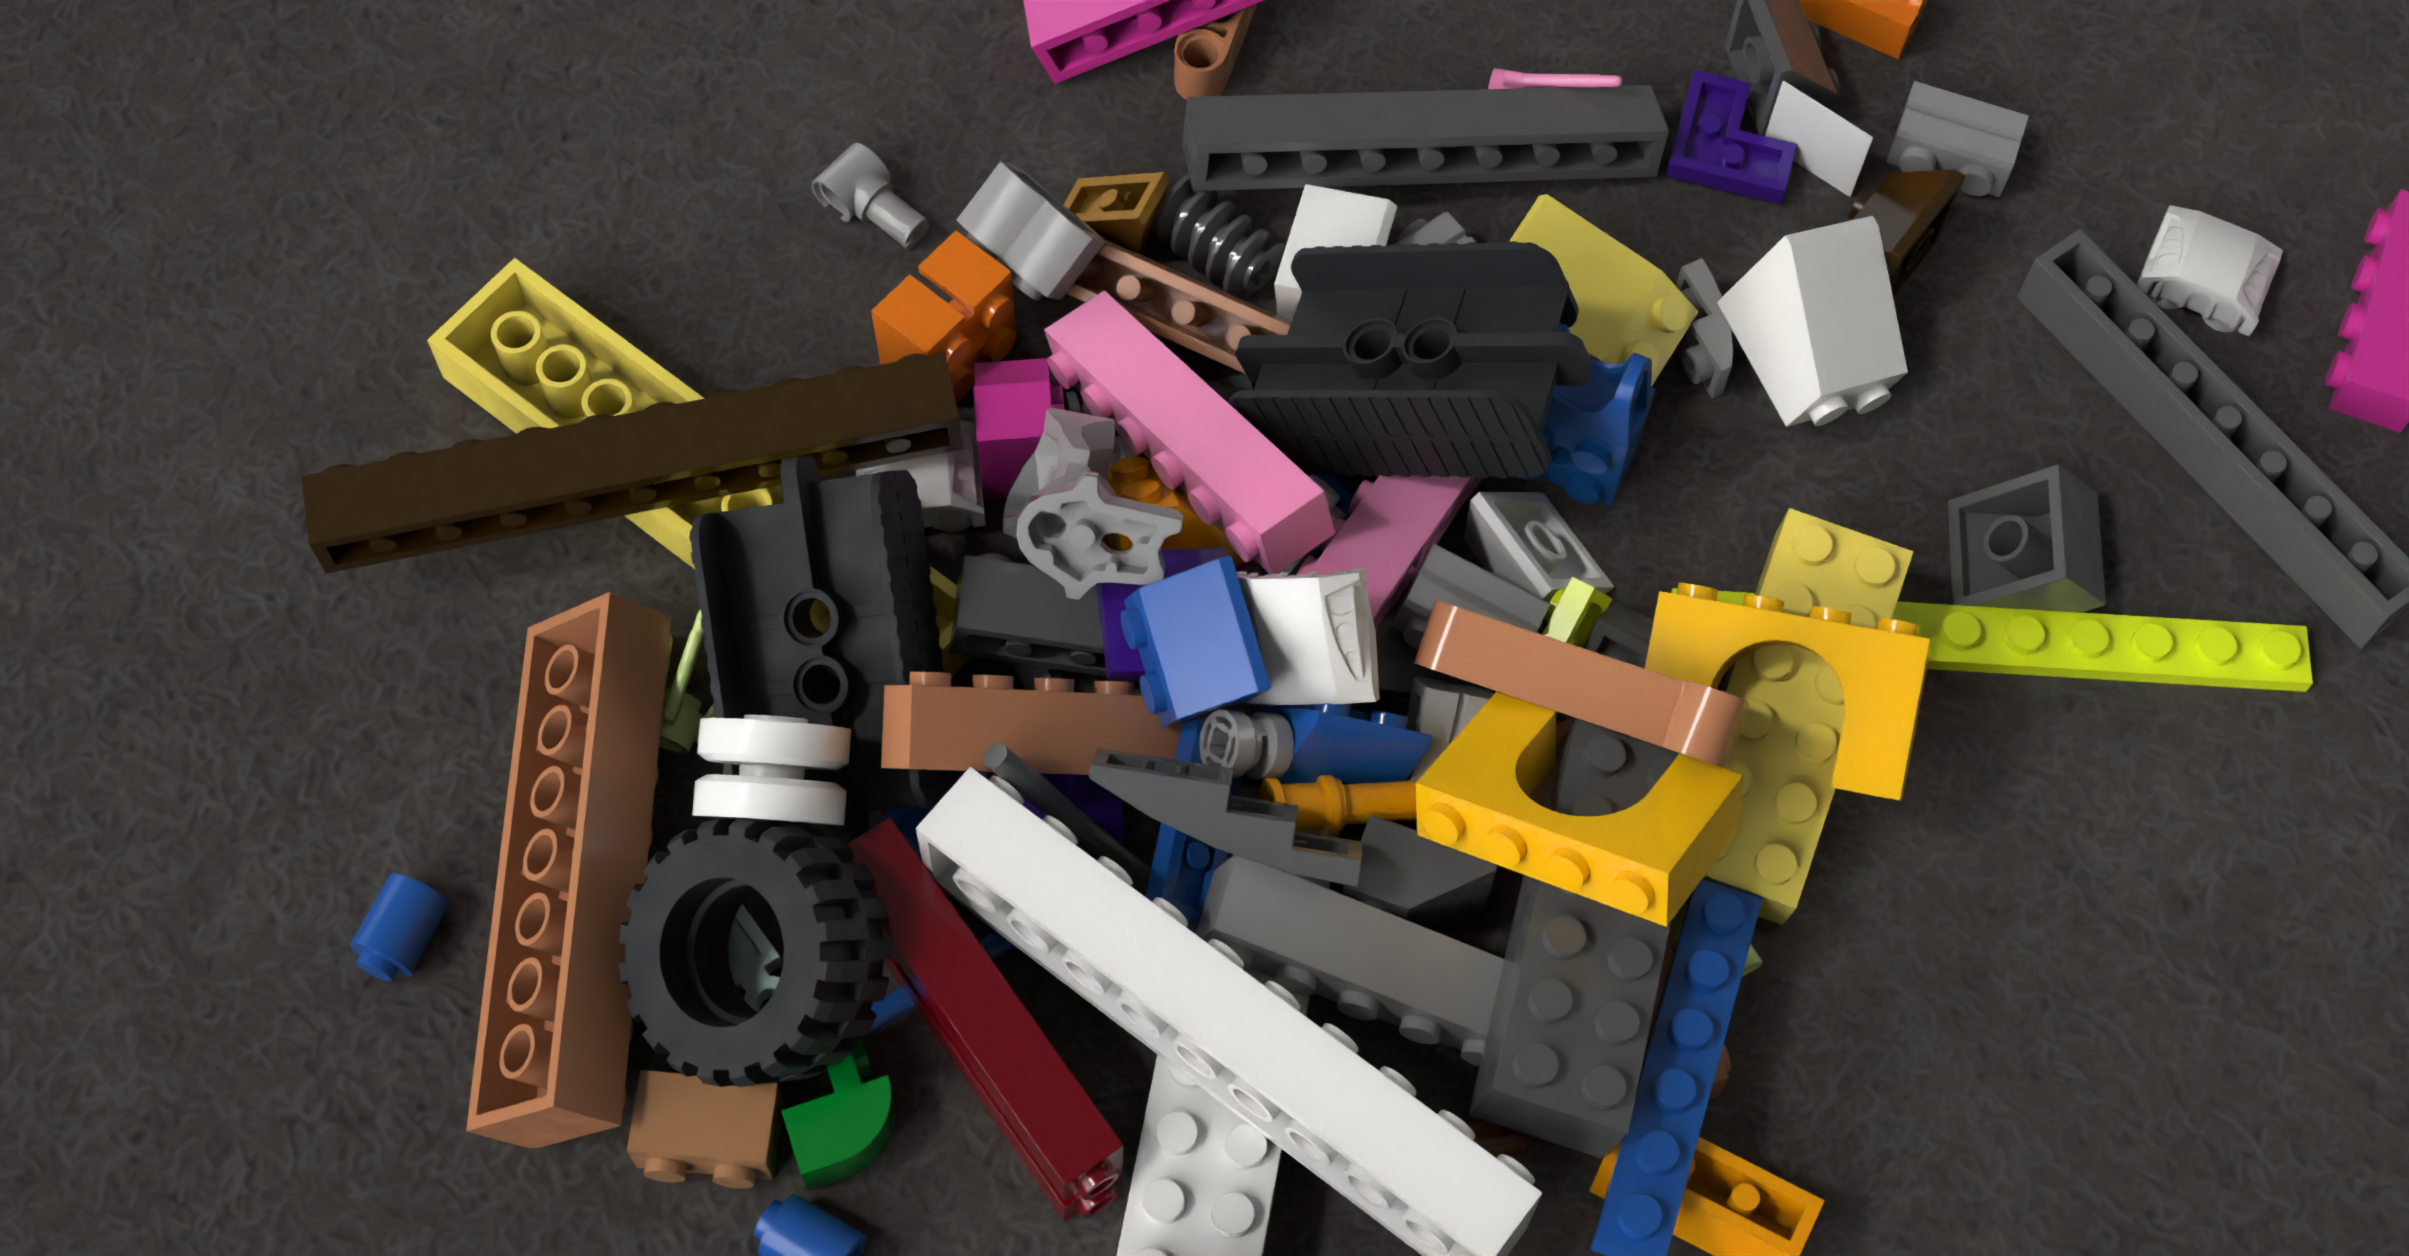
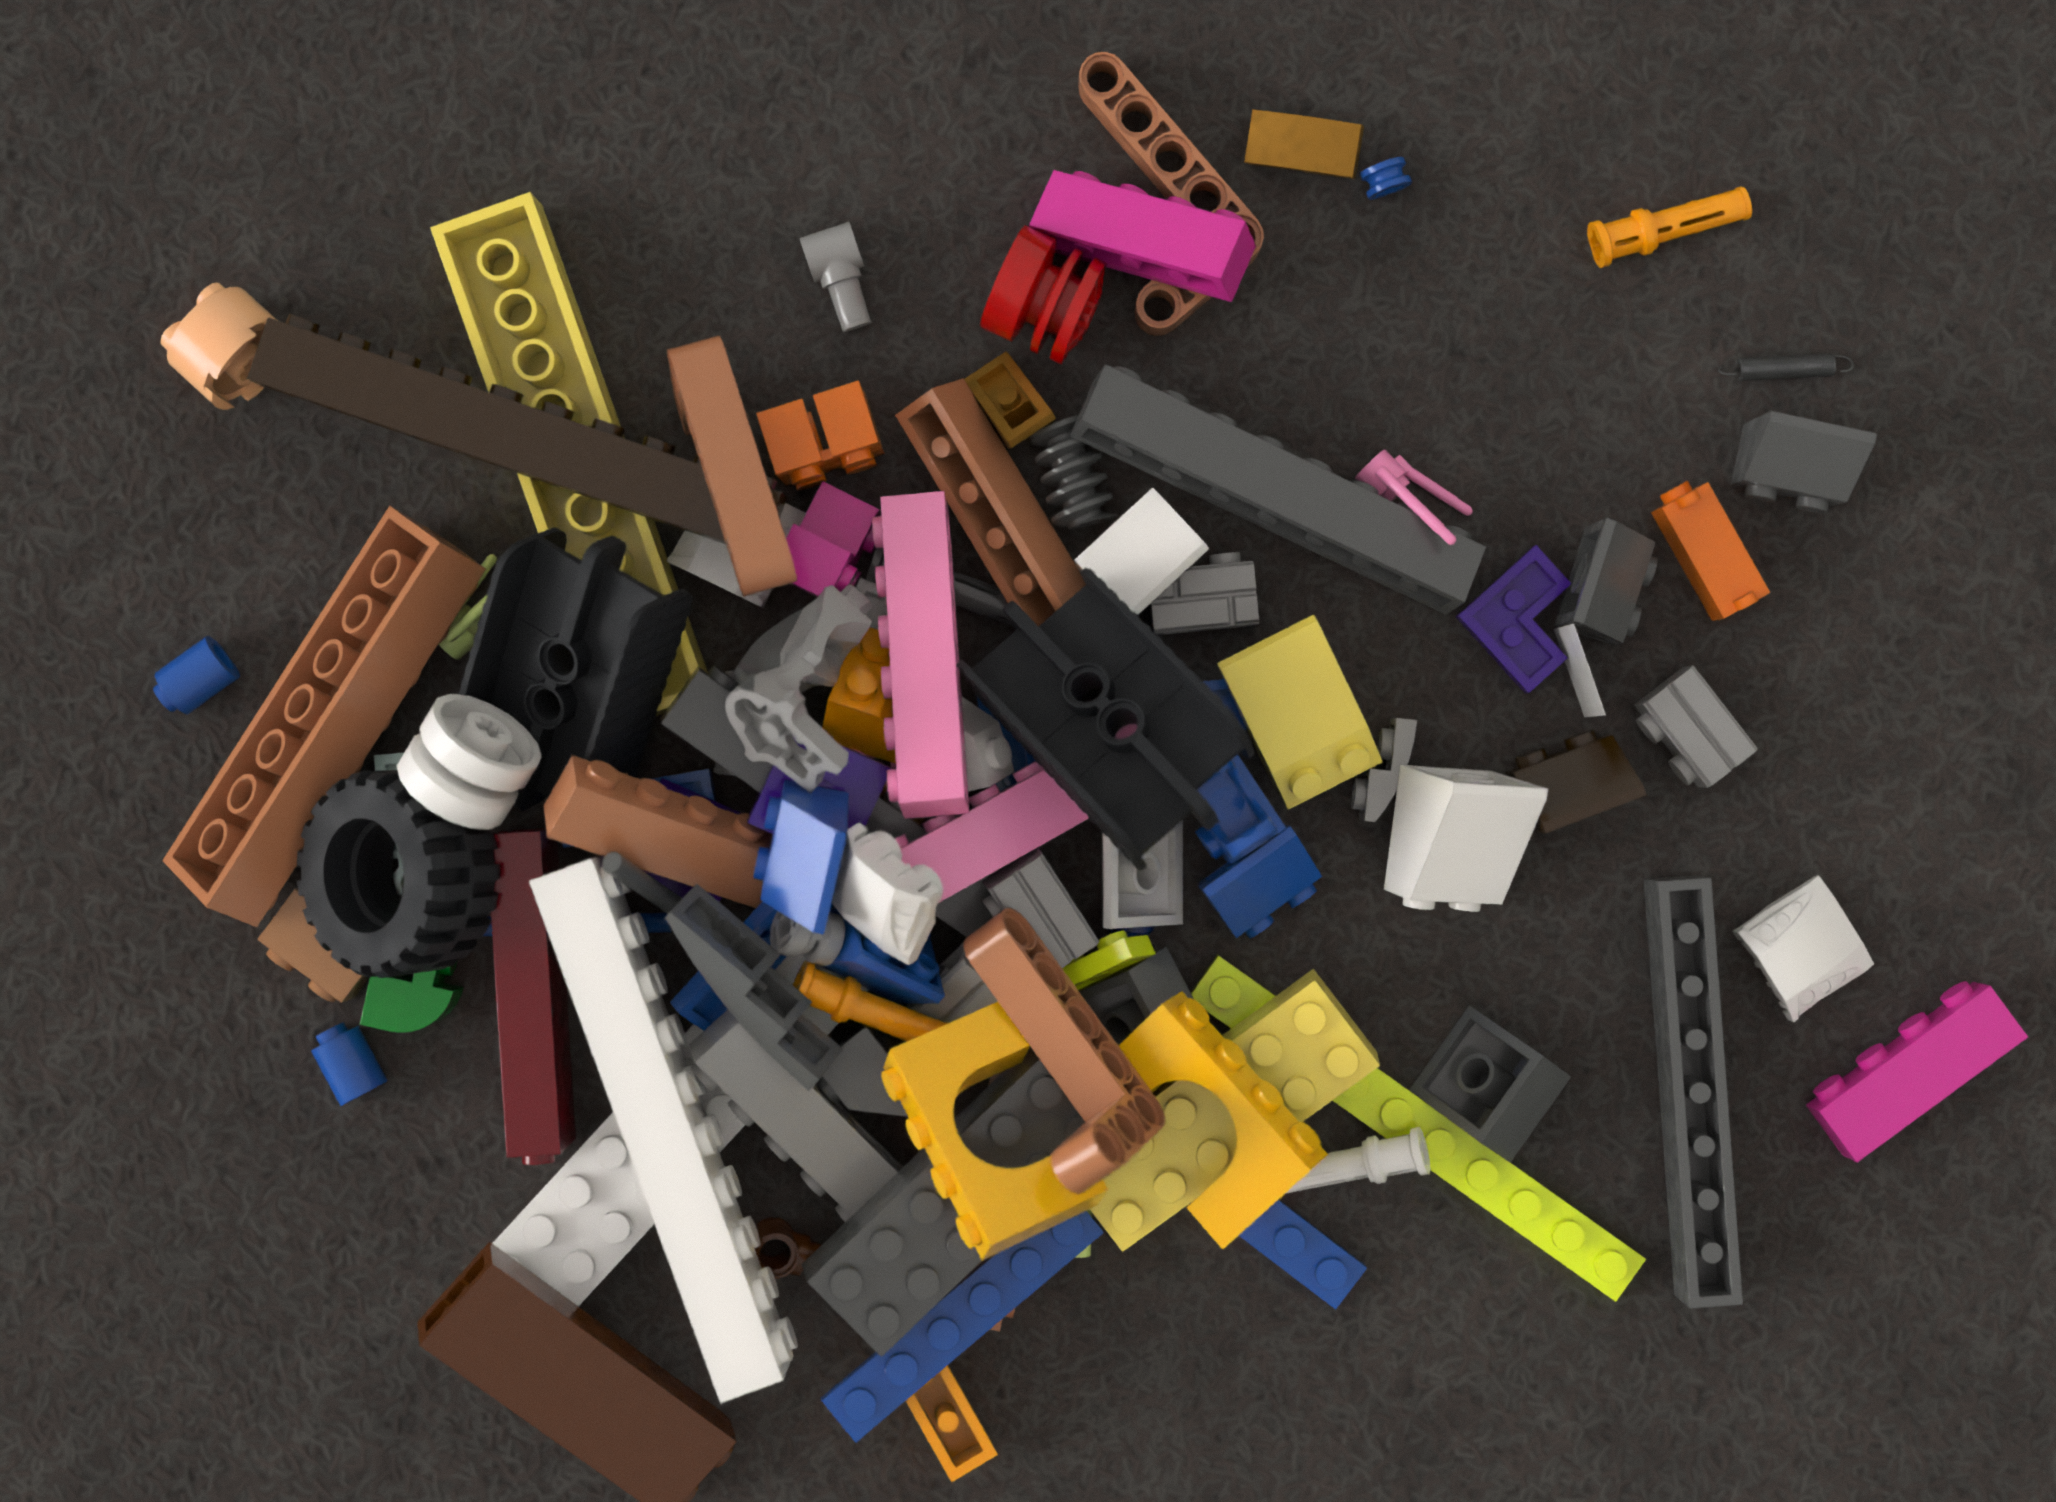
camera: 30 degrees right, 25 degrees up
light grey brick [957,161,1106,301] -> none
none -> light nougat brick [160,282,277,410]
none -> nougat beam [667,335,797,597]
none -> red wheel [980,225,1107,365]
none -> blue slope [1197,825,1322,939]
none -> blue plate [1238,1199,1367,1310]
none -> white pin [1285,1127,1430,1194]

